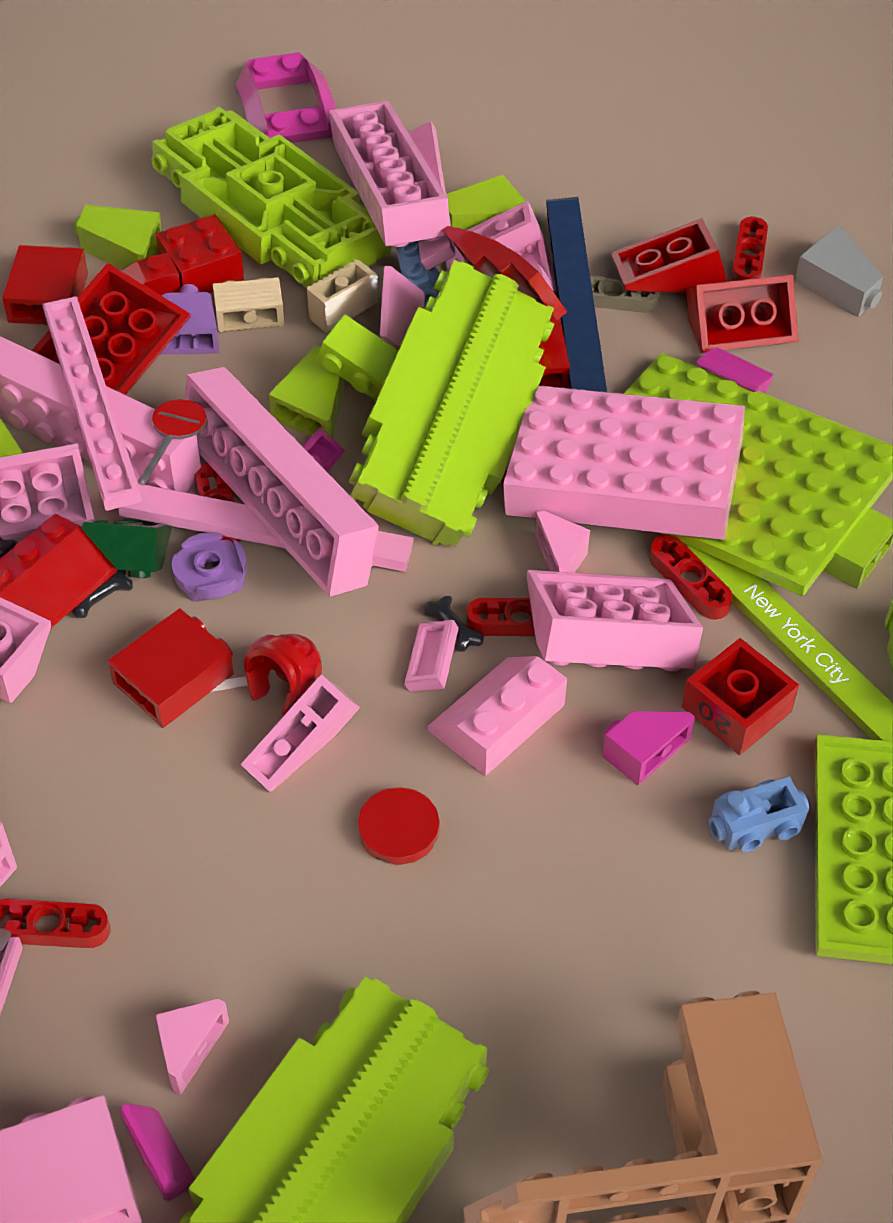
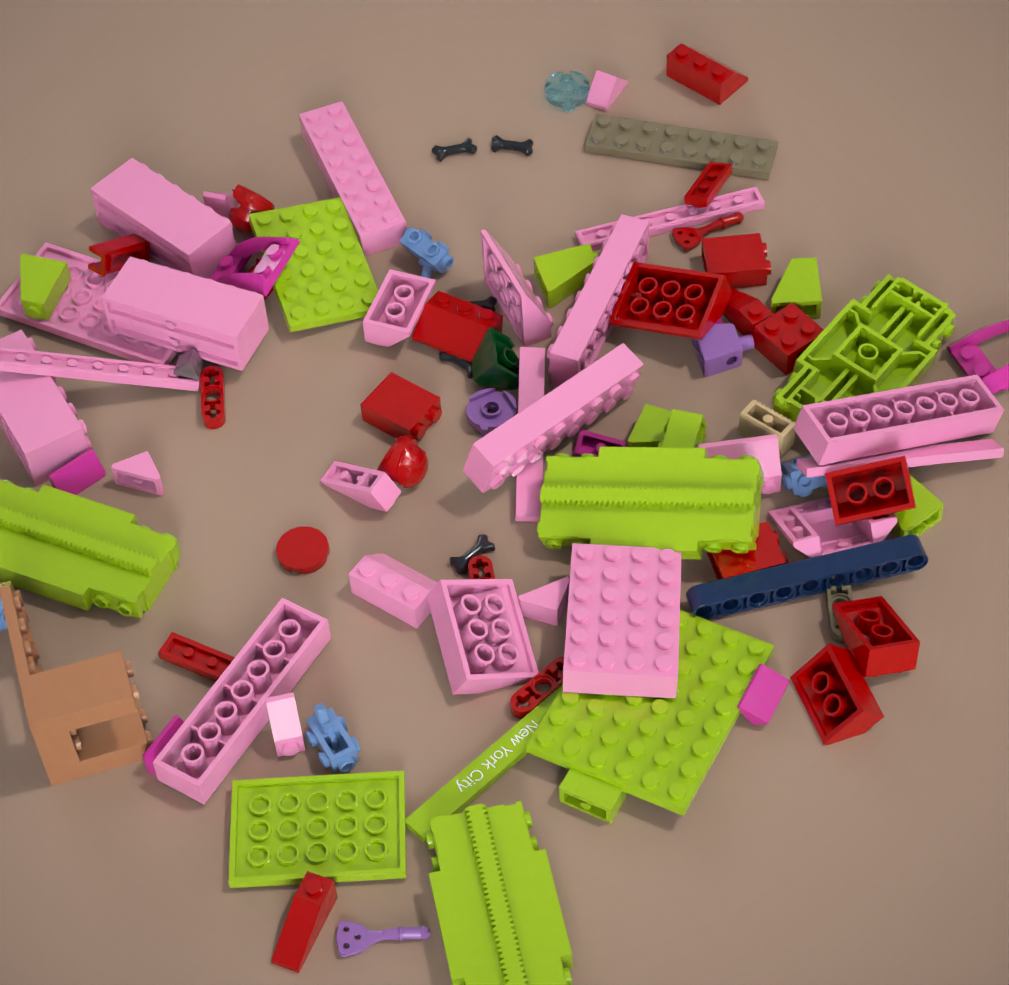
camera: 85 degrees right, 0 degrees up
bright pink tile [42,296,143,511] -> none
red piece [138,399,207,485] -> none
tan brick [213,277,284,333] -> none
bright pink tile [404,620,458,692] -> none
red slope [443,226,567,320] -> none
dark pink slope [602,711,695,785] -> none
red brick [681,638,799,756] -> none
red beam [731,216,768,281] -> none
light grey slope [795,225,883,317] -> none
none -> bright pink brick [153,598,331,805]
none -> red plate [158,632,235,682]
none -> bright pink slope [265,692,305,757]
none -> red slope [825,456,916,526]

